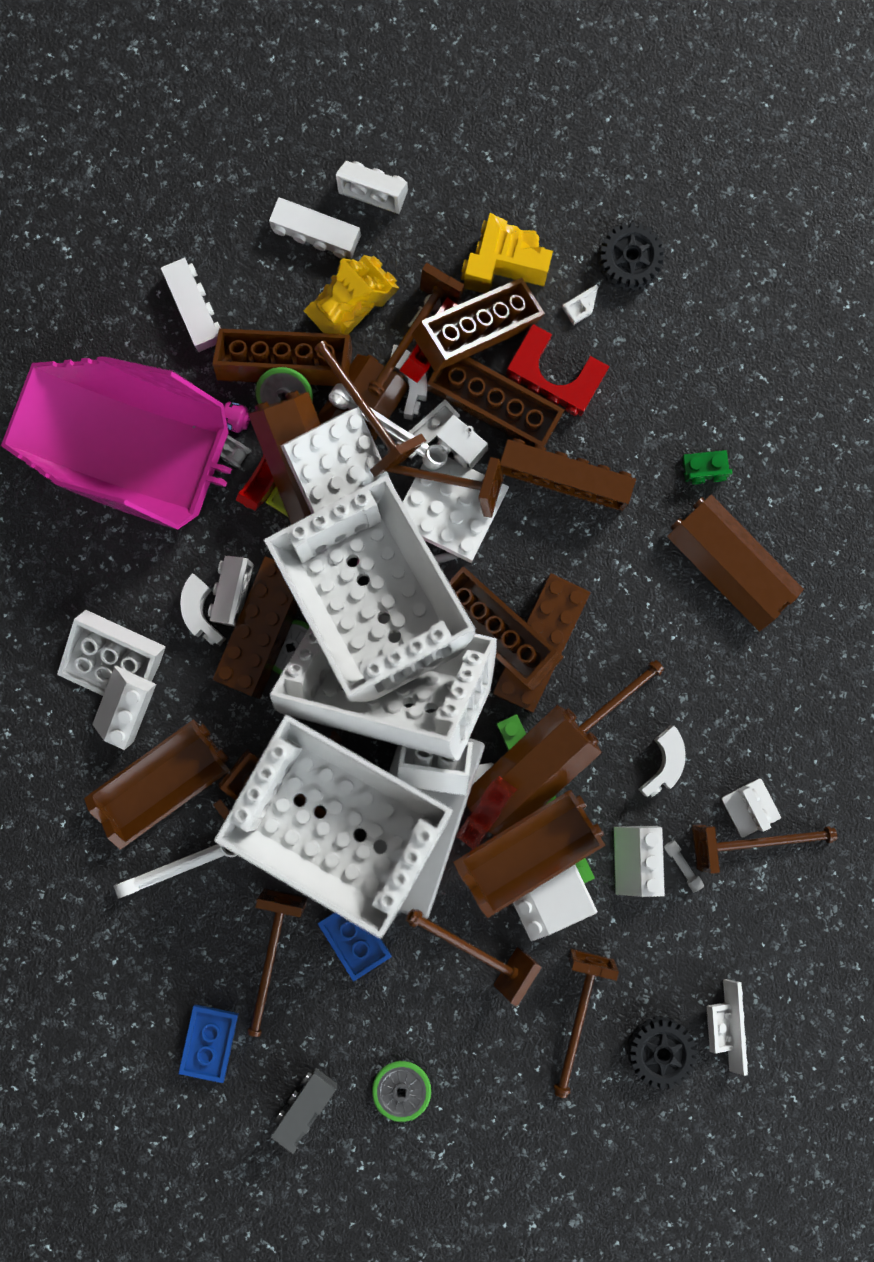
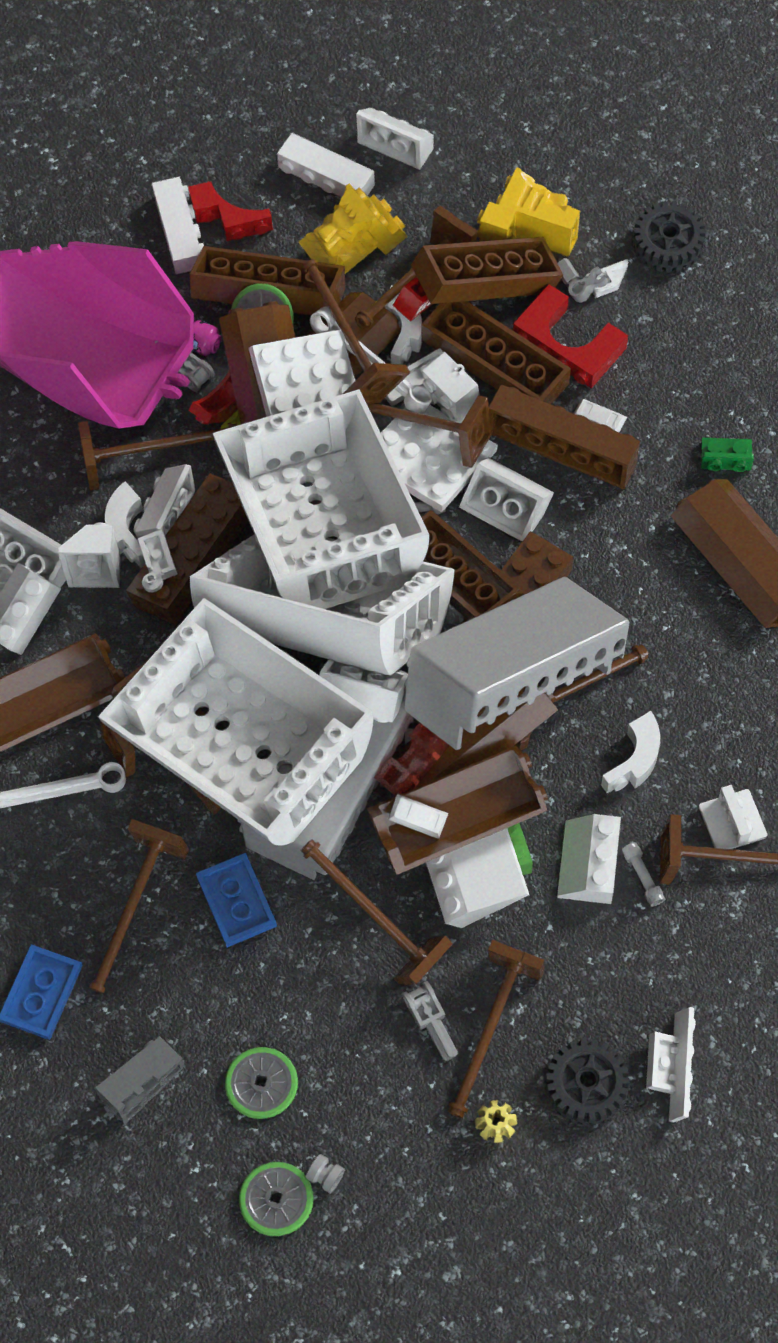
camera: 15 degrees right, 20 degrees down
none -> white slope [58,523,121,588]
none -> reddish brown tile [78,421,237,491]
none -> white hinge [138,529,177,592]
none -> red arch [188,181,273,241]
none -> flat silver wheel [239,1162,313,1236]
none -> light grey wheel [306,1154,345,1193]
none -> white tile [388,794,448,839]
none -> light grey connector [402,981,458,1061]
none -> light grey container [404,577,629,750]
none -> white slope [459,458,554,541]
none -> light yellow piece [475,1100,517,1143]
none -> light grey bar [558,258,609,302]
none -> white tile [573,398,627,432]

